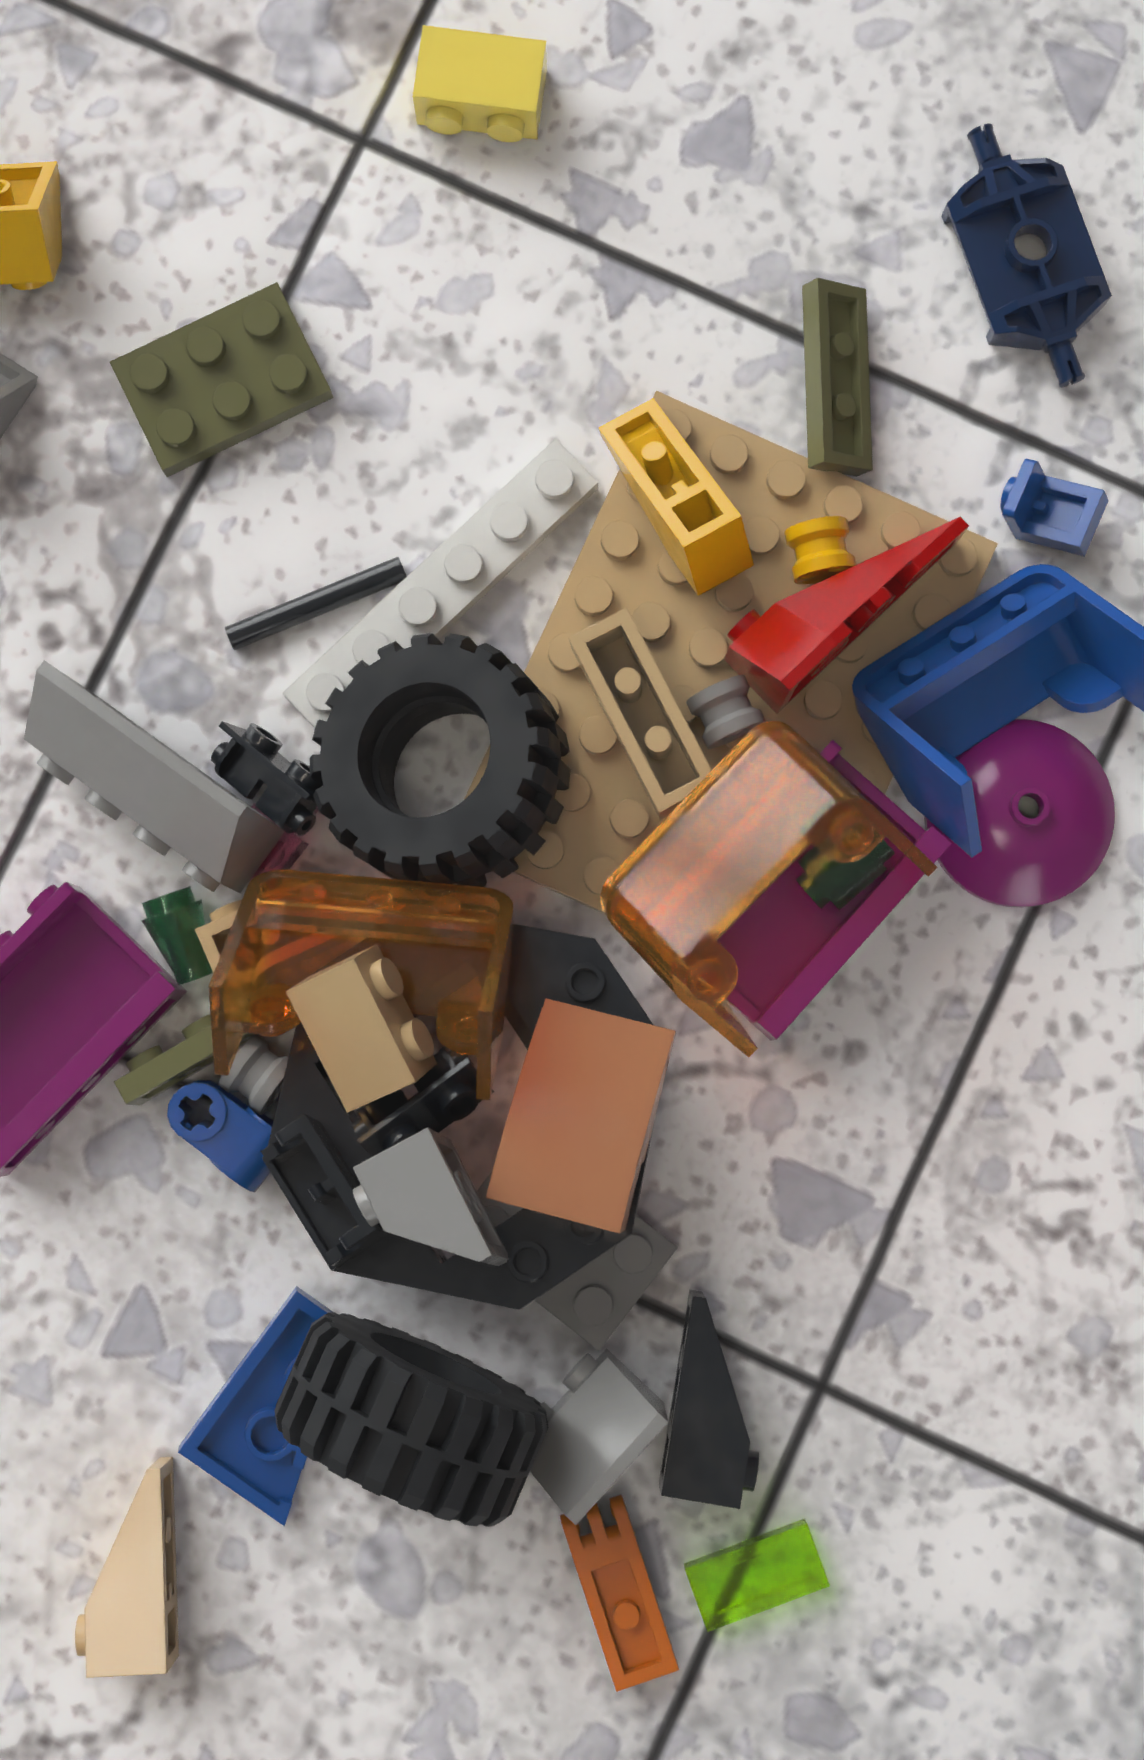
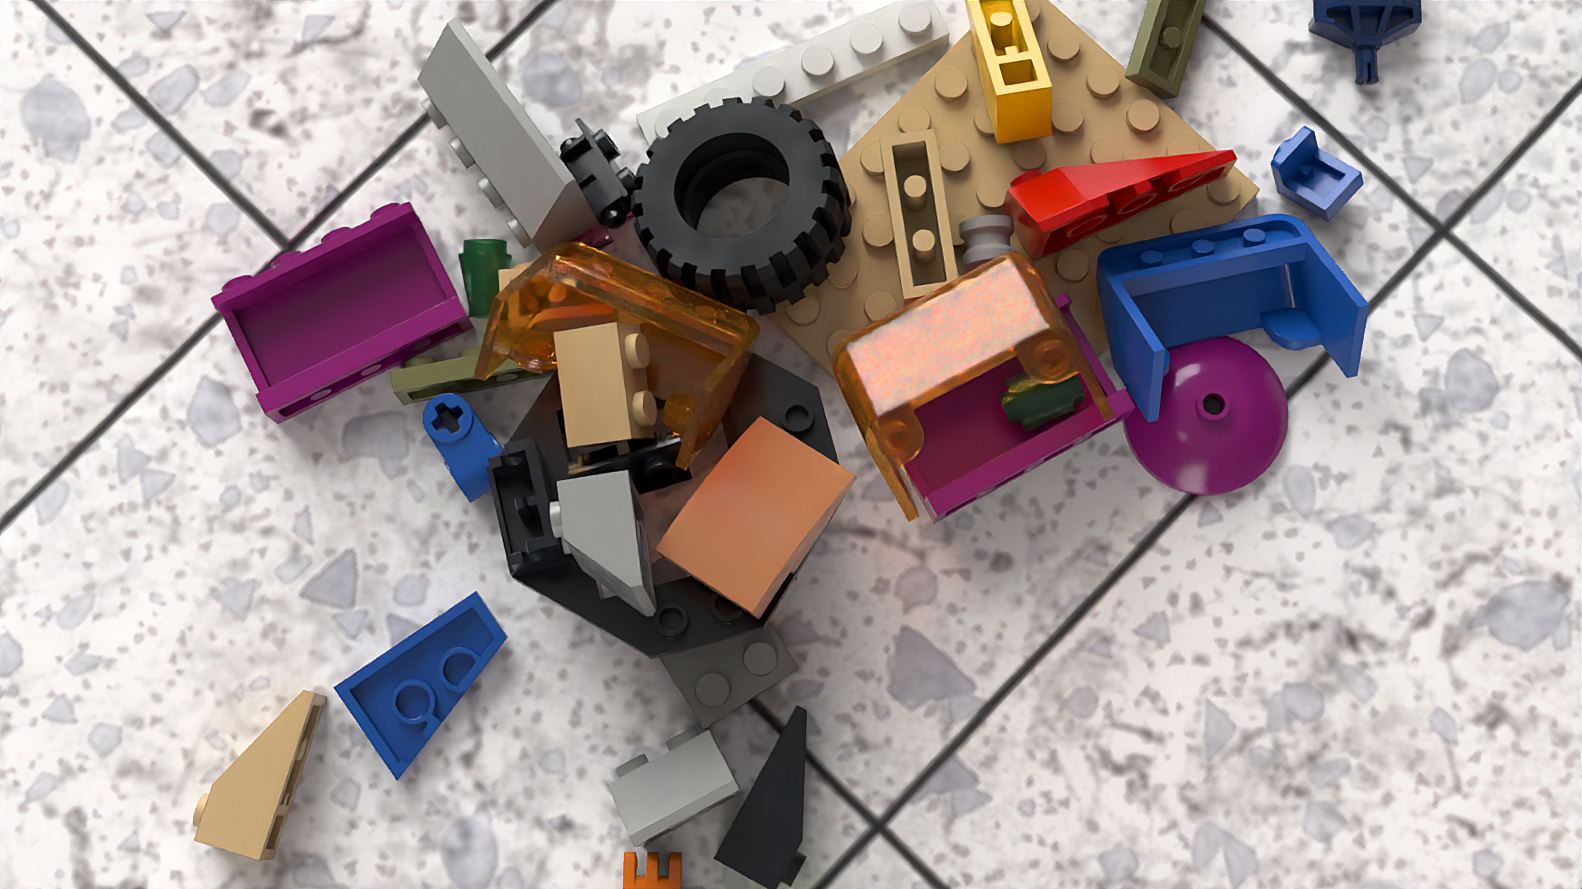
camera: 20 degrees right, 5 degrees down
light grey wheel [218,1033,289,1115] -> none
black bar [225,557,407,650] -> none
black tyre [275,1312,549,1527] -> none
yellow wheel [784,516,856,585] -> none

